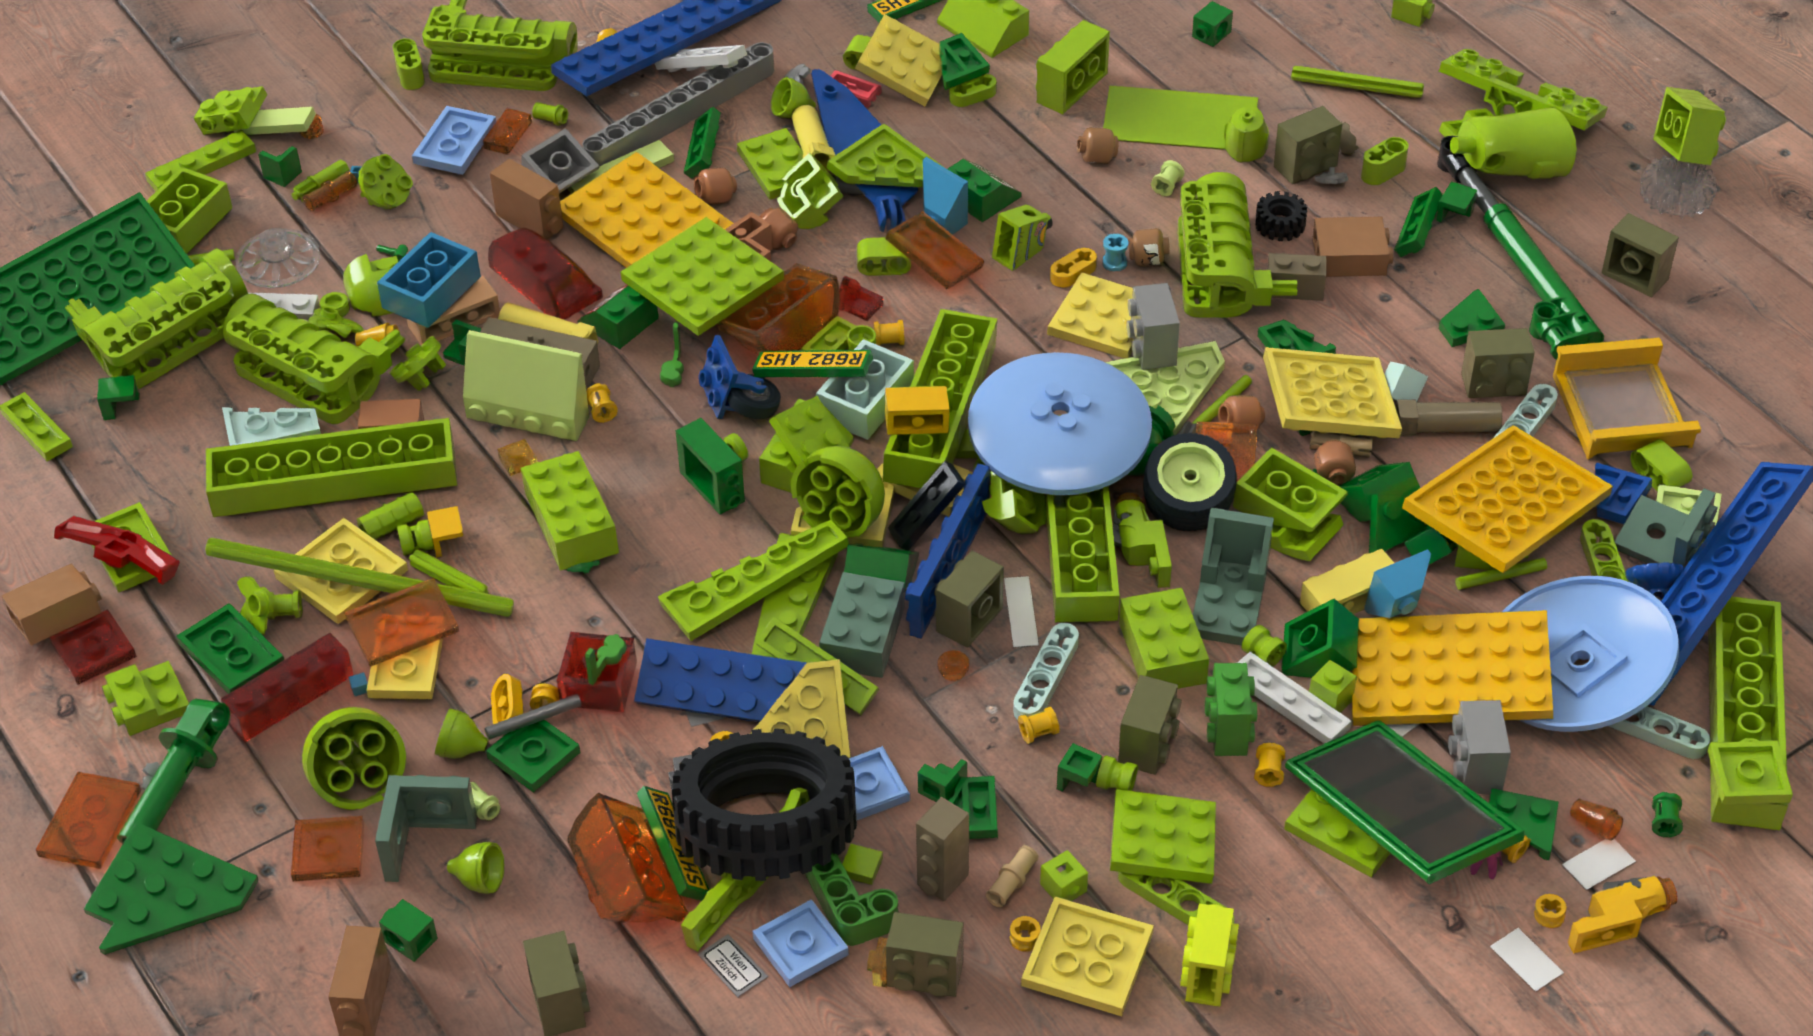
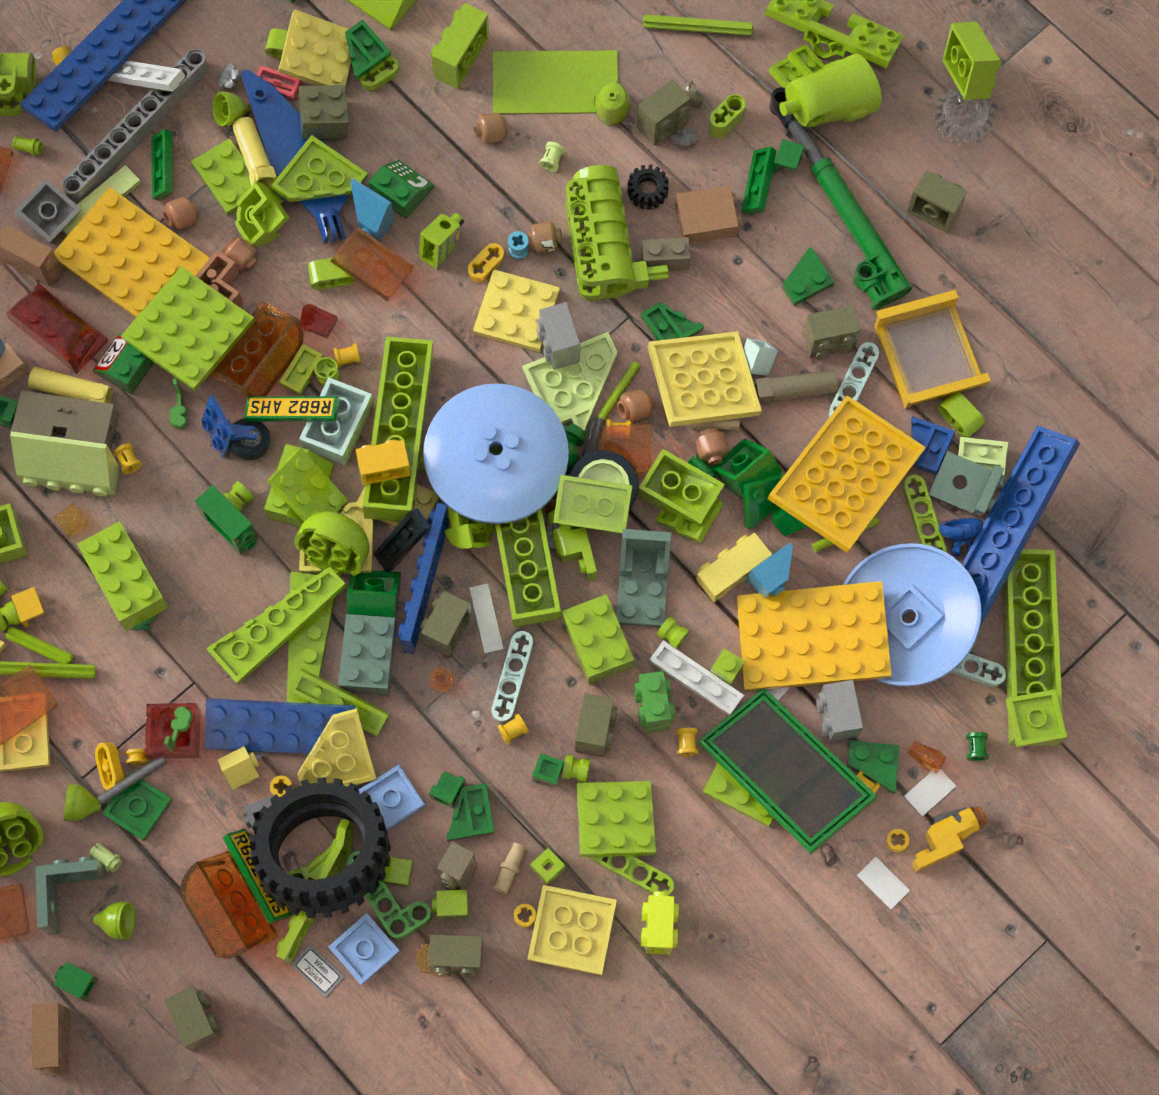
camera: 10 degrees left, 25 degrees up
green slope [1282,599,1359,678] -> none
none -> light yellow brick [218,746,260,790]
none -> olive brick [298,85,349,140]
none -> lime brick [432,890,469,920]
none -> lime plate [553,475,632,534]

